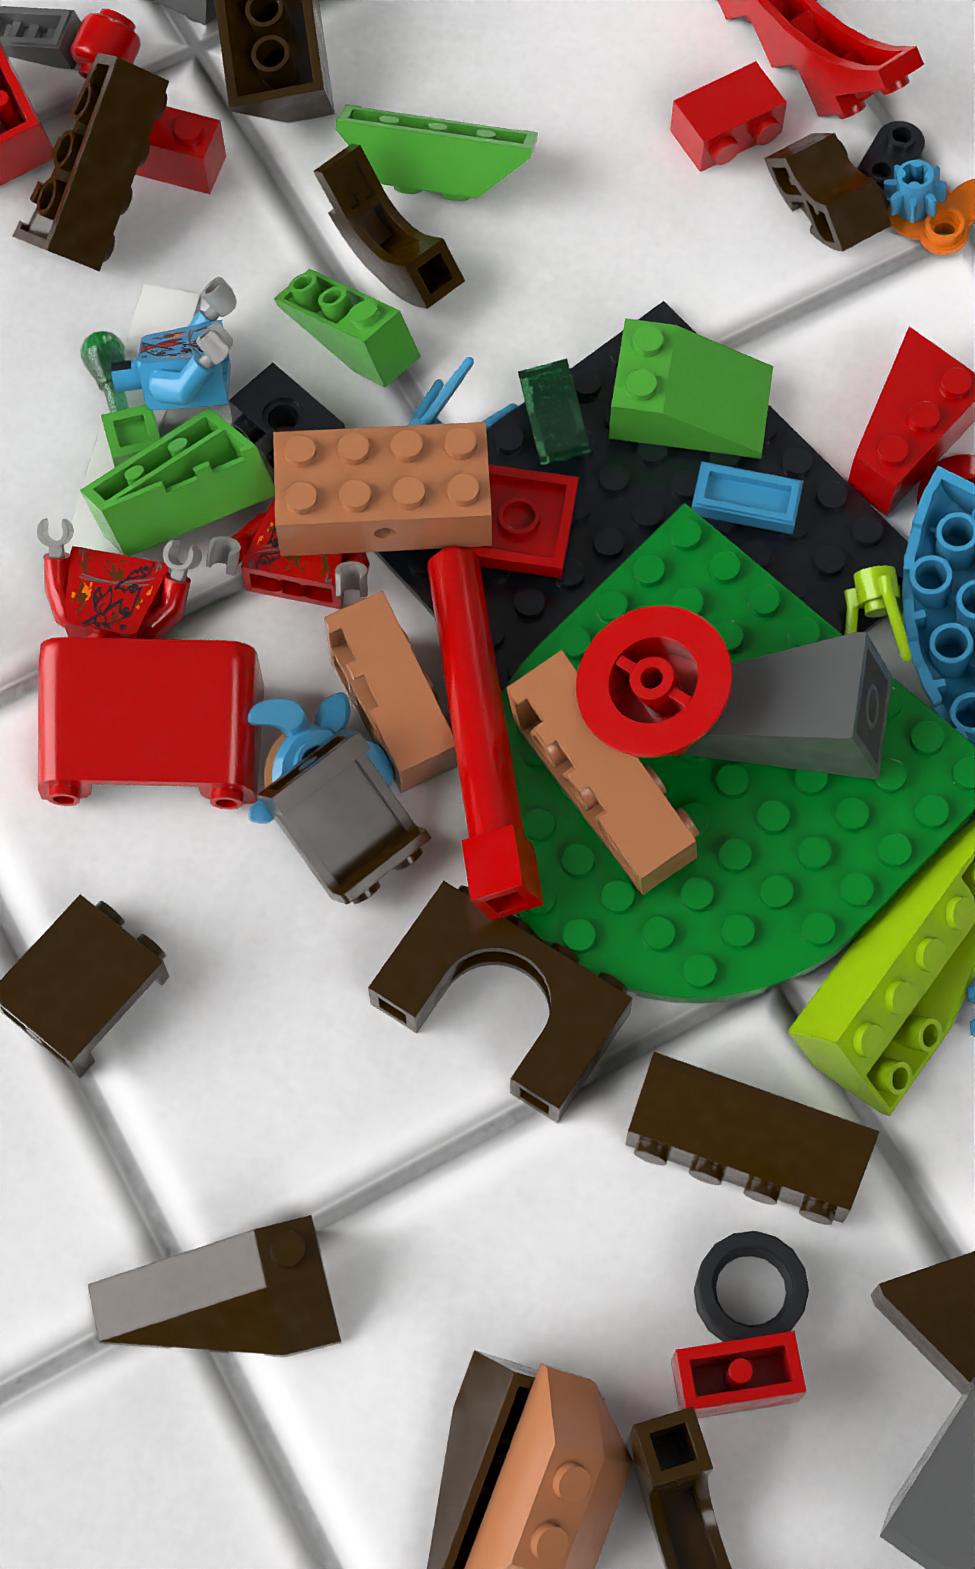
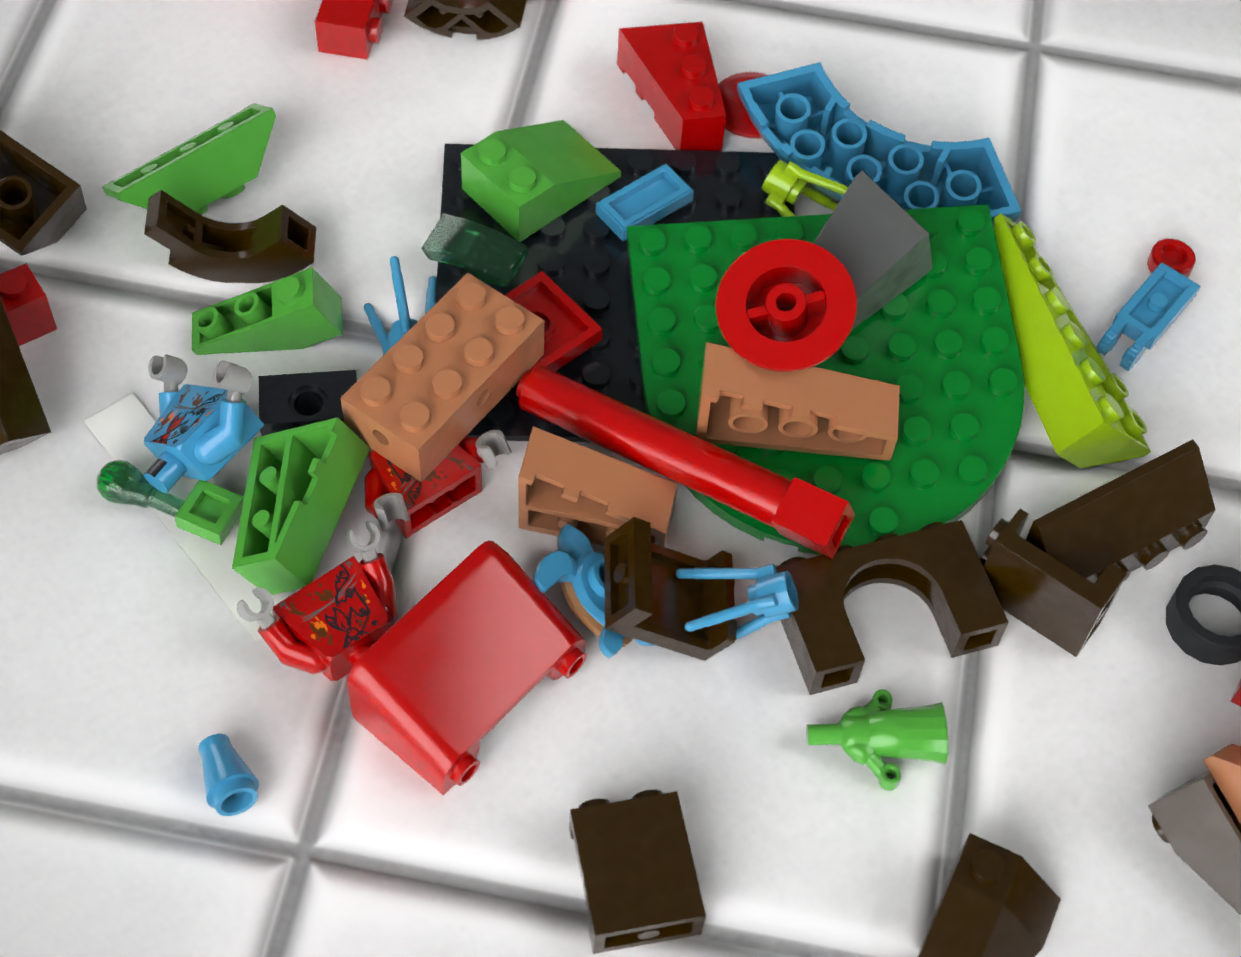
camera: 55 degrees left, 10 degrees down
none -> dark azure plant [676,563,799,640]
none -> bright green piece [806,689,948,791]
none -> dark brown panel [980,508,1127,657]

